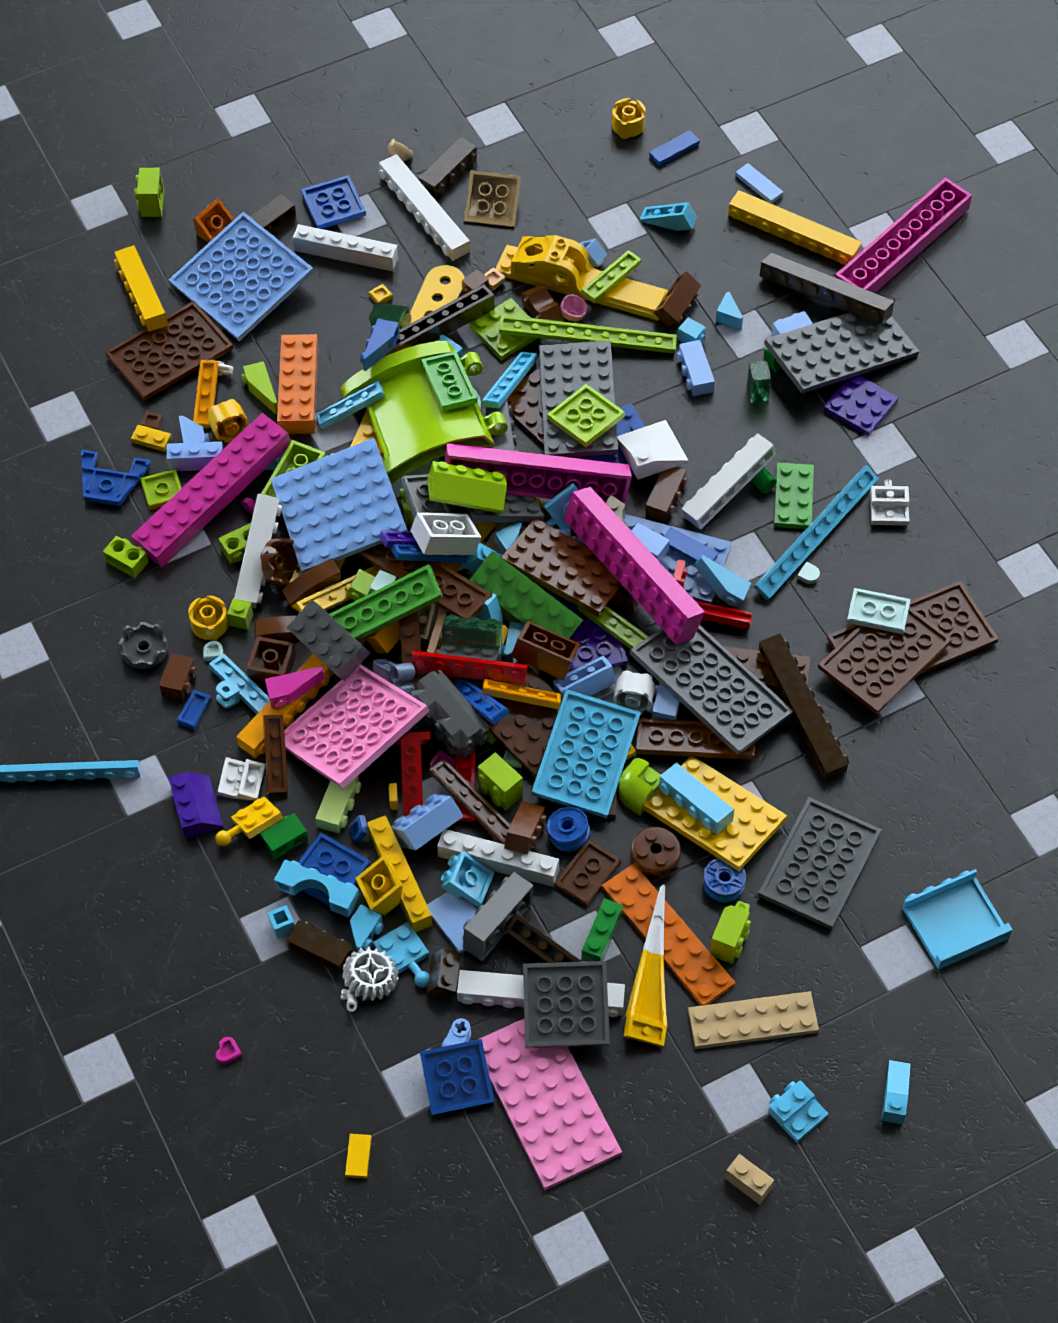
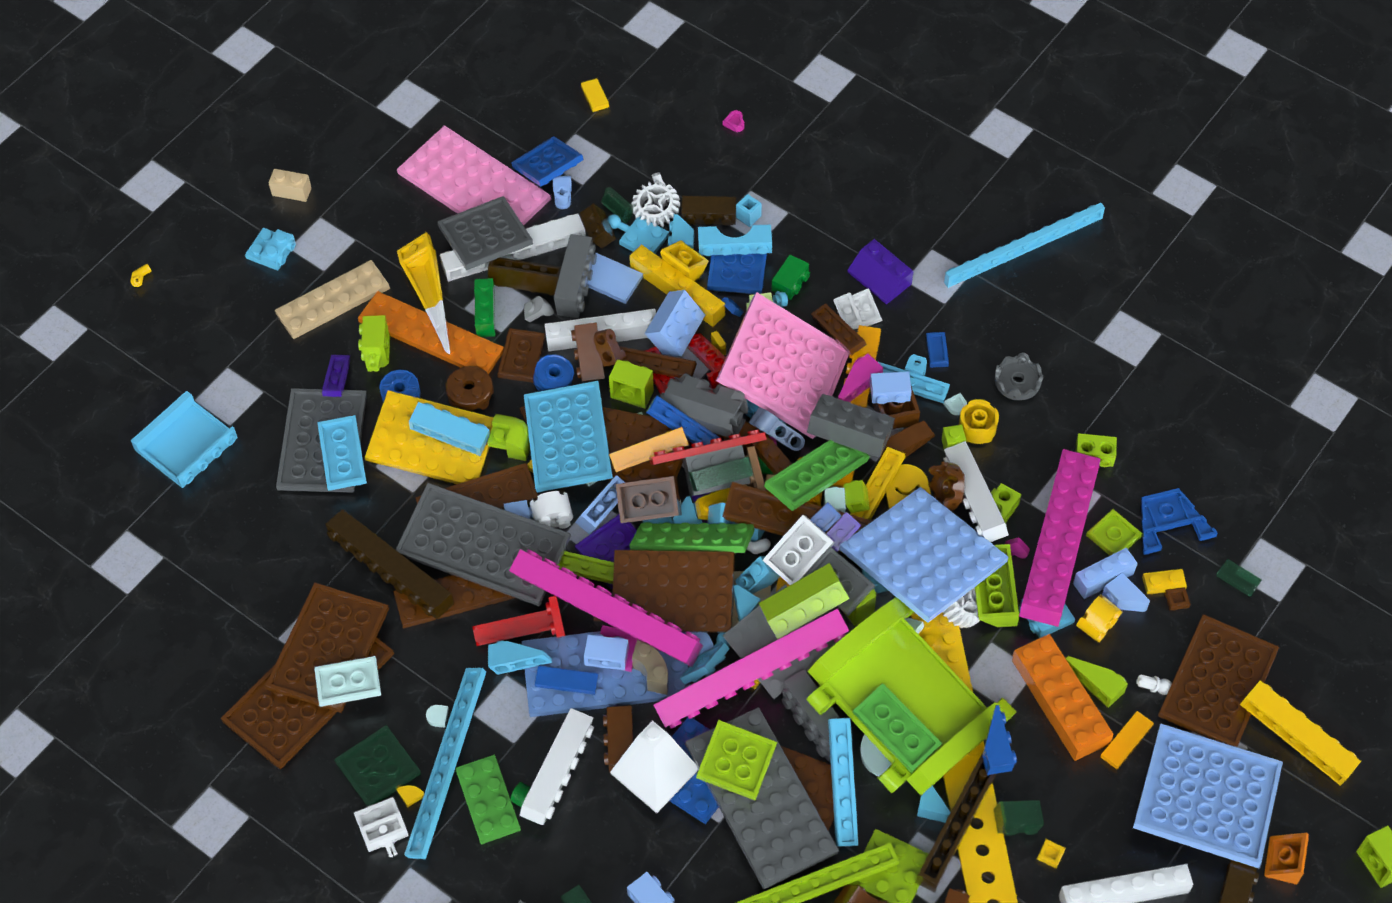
camera: 155 degrees right, 0 degrees up
reddish brown brick [159,653,197,700] -> none
light orange tile [193,360,219,428] -> none
yellow plate [215,797,283,846] -> none
reddish brown slope [282,558,341,606] -> none
medium azure tile [316,381,385,430] -> none
medium azure plate [441,851,494,907] -> none
medium azure slope [881,1060,910,1124] -> none
none -> yellow arm [131,264,151,287]
none -> medium azure plate [317,415,367,491]
none -> dark purple plate [322,355,350,397]
none -> clear green plate [334,725,421,807]
none -> yellow tile [396,785,425,807]
none -> light grey plate [524,296,554,322]
none -> reddish brown leg [594,329,626,367]
none -> clear green tile [601,187,634,223]
none -> medium azure plate [773,291,788,307]
none -> light blue brick [870,372,911,404]
none -> light orange tile [1101,711,1154,769]
none -> clear green tile [1216,559,1262,597]

